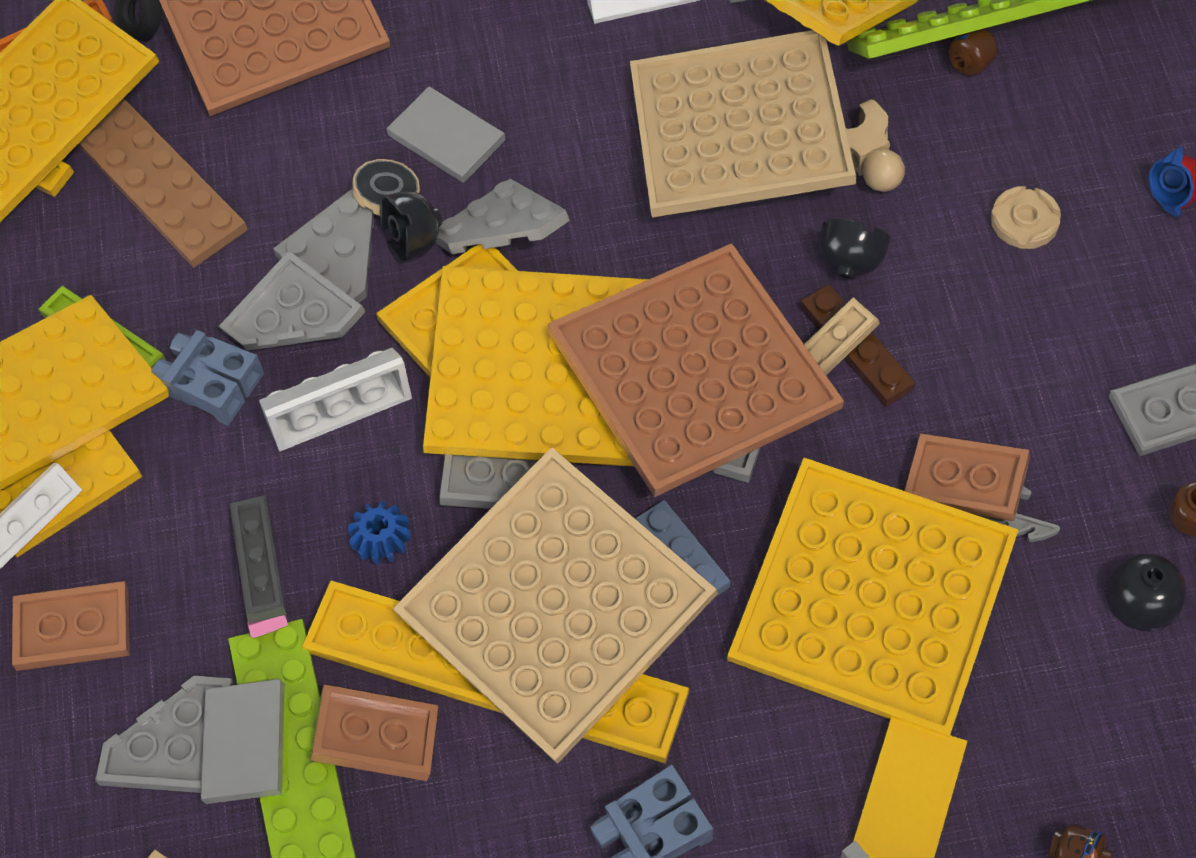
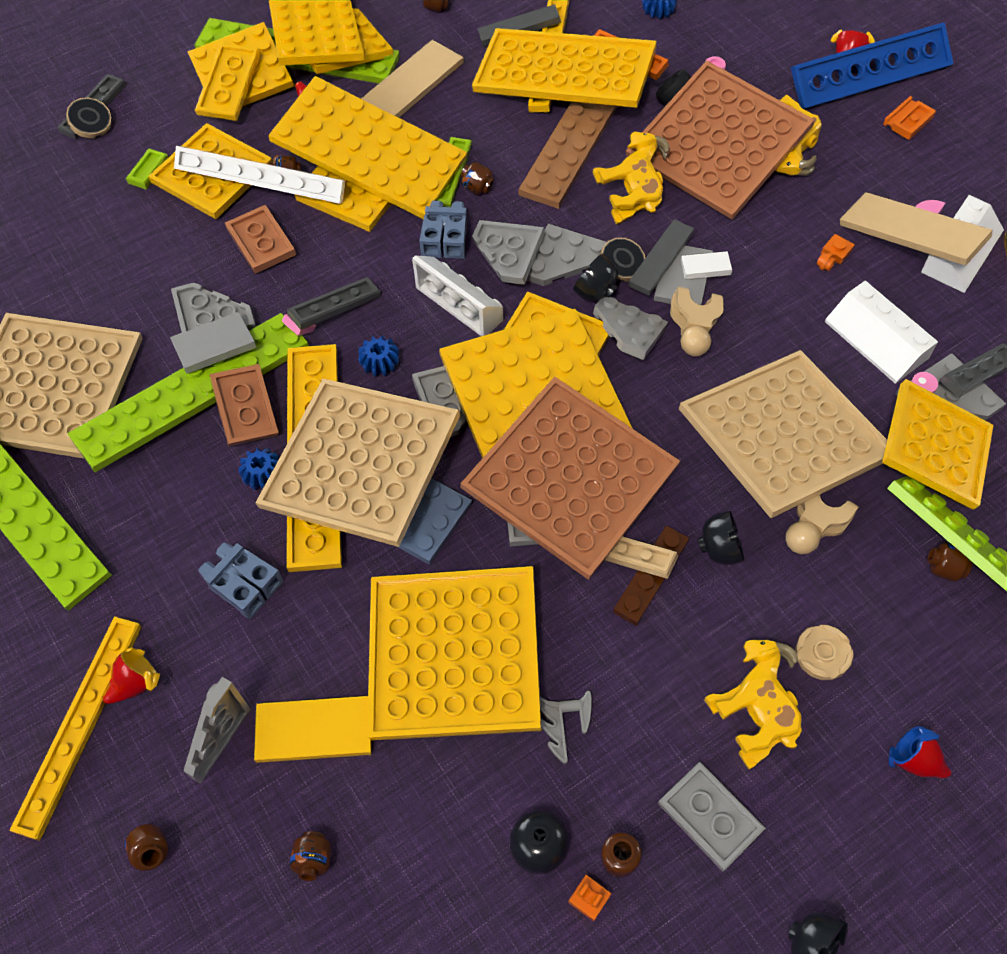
camera: 65 degrees right, 0 degrees up
nougat plate [905,433,1030,521] -> none
none -> blue gear [238,447,279,491]
none -> reddish brown head [460,162,495,196]
none -> yellow animal [593,132,670,225]
none -> dark grey tile [628,219,694,296]
none -> tan piece [670,286,723,357]
none -> white tile [681,252,732,279]
none -> yellow animal [704,640,802,769]

